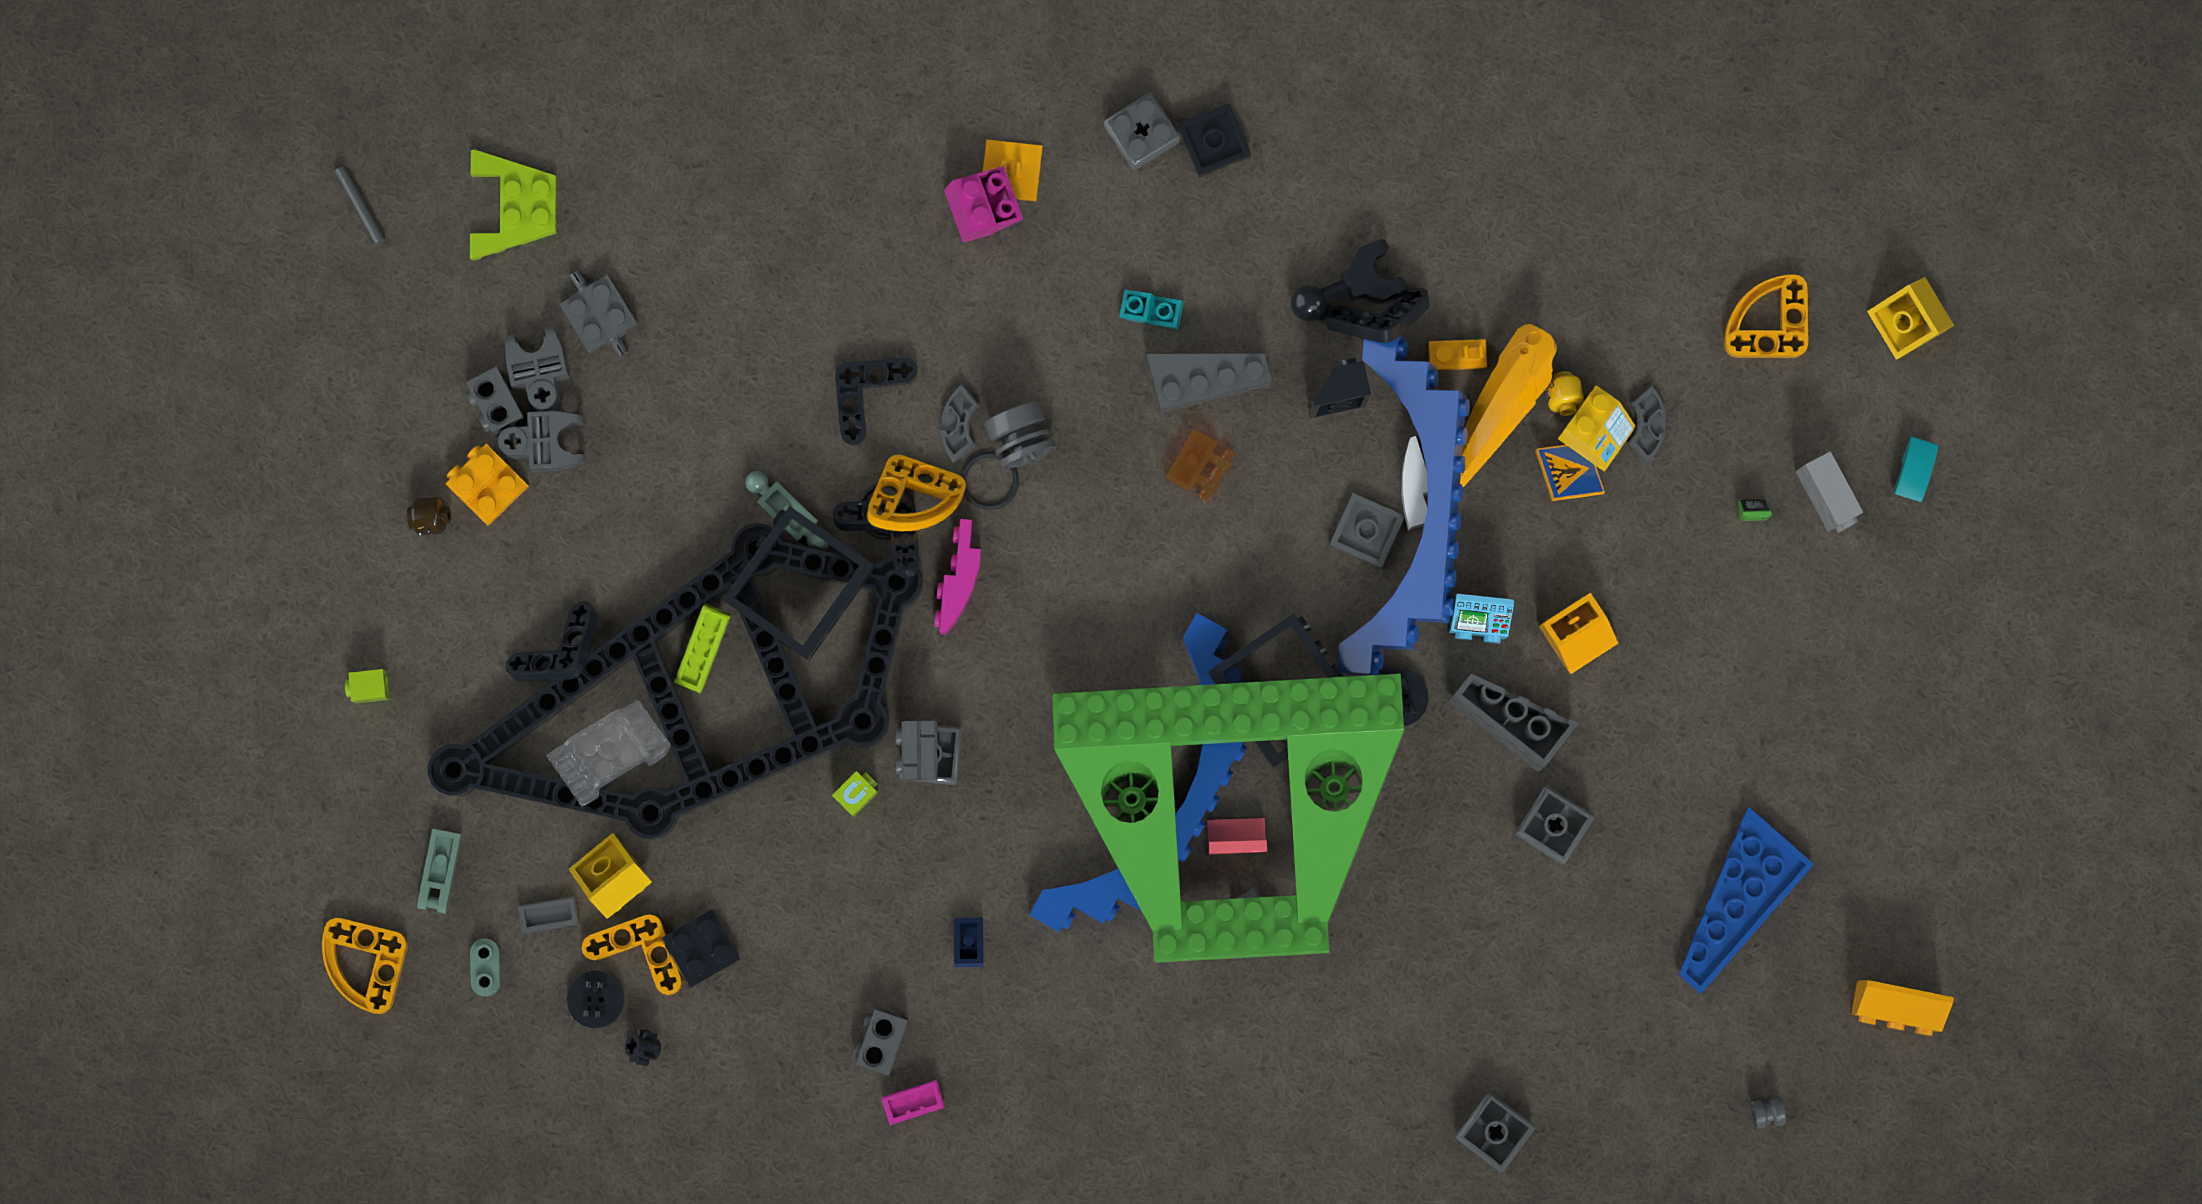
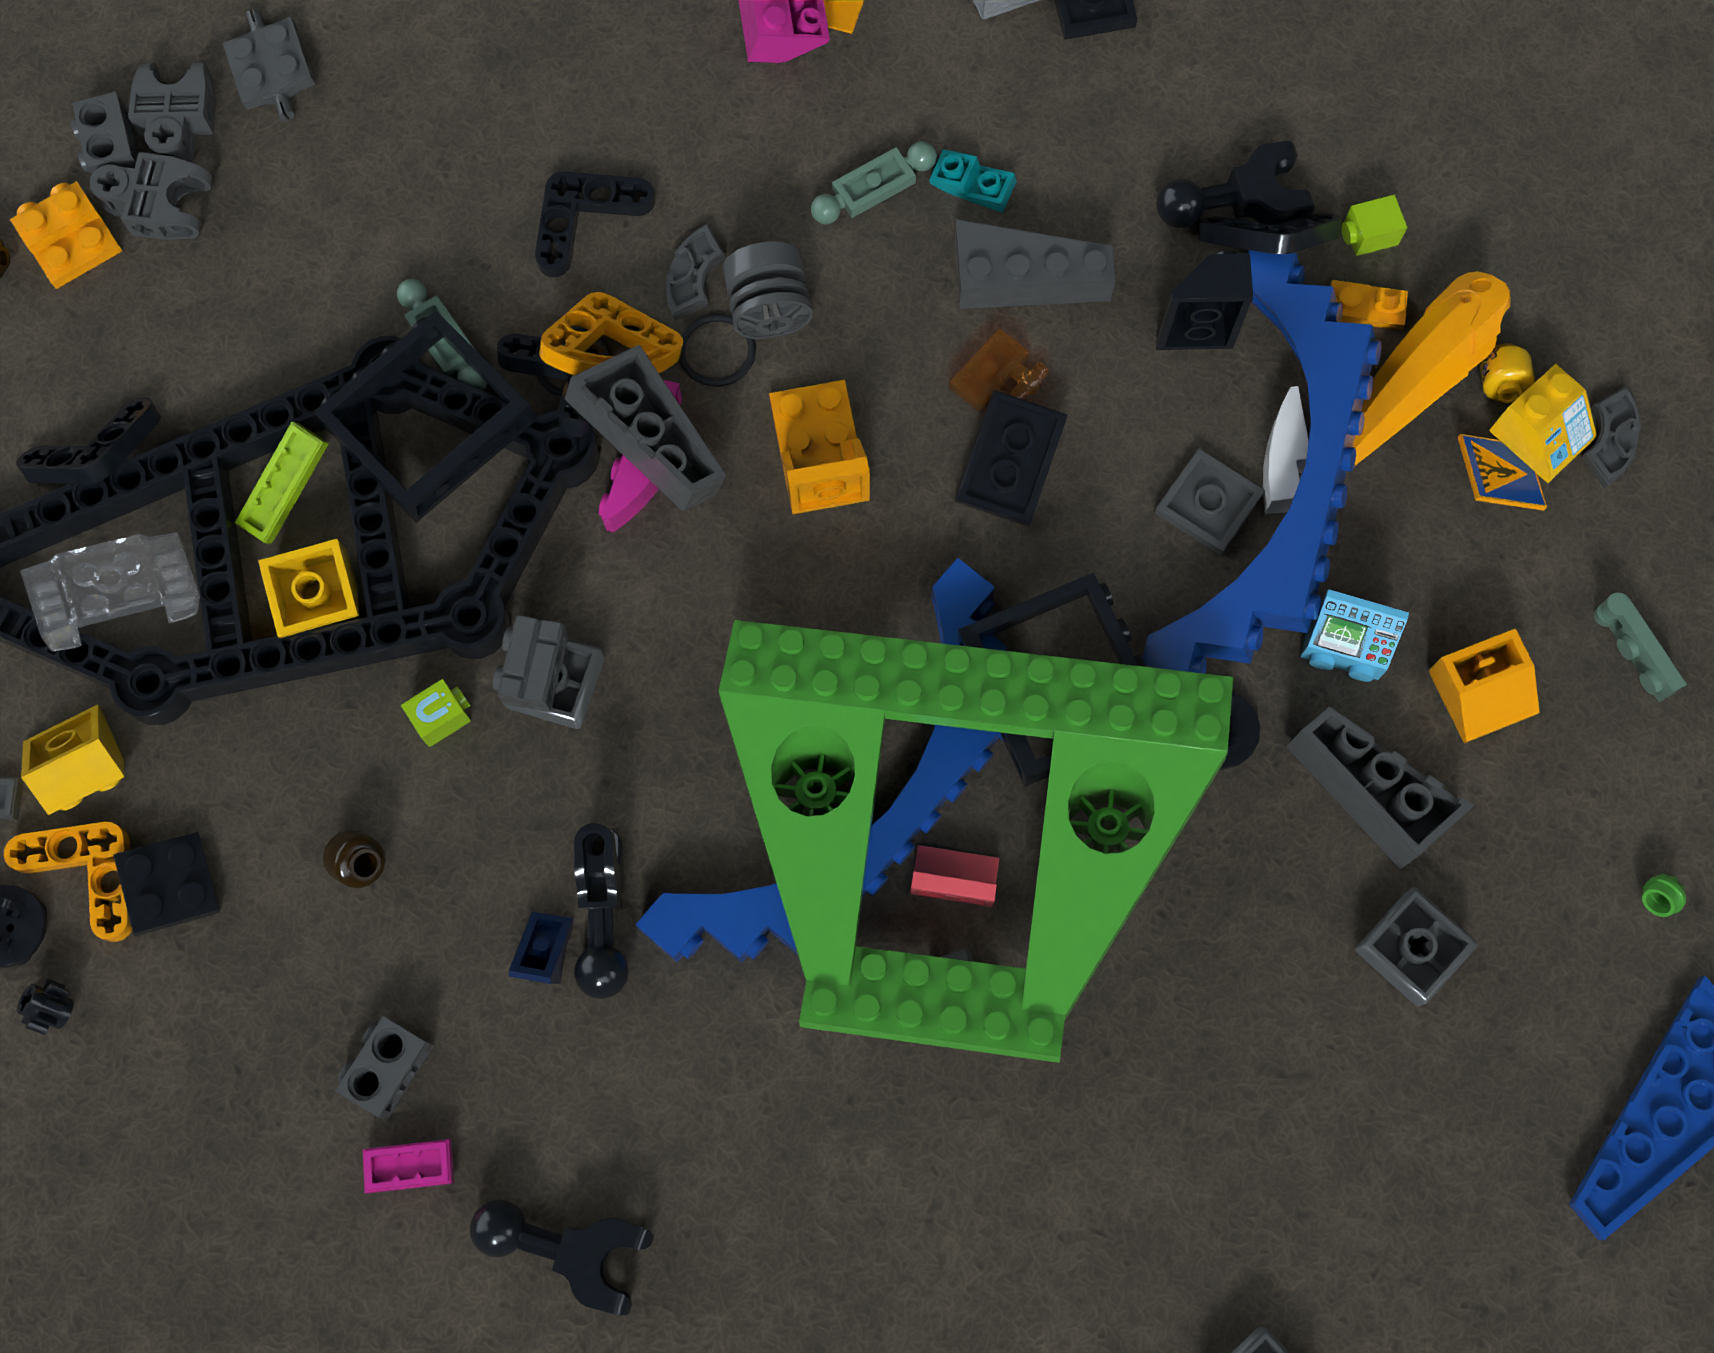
camera: 15 degrees right, 10 degrees down
none -> yellow slope [258,538,359,638]
none -> dark brown head [323,830,386,888]
none -> black piece [470,1199,655,1316]
none -> dark grey wedge [565,345,726,512]
none -> black piece [574,823,629,999]
none -> light orange bracket [769,380,870,515]
none -> sand green plate [811,141,937,225]
none -> black tile [955,390,1068,527]
none -> lime brick [1341,194,1408,256]
none -> sand green plate [1594,593,1687,702]
none -> bright green plate [1642,874,1686,917]

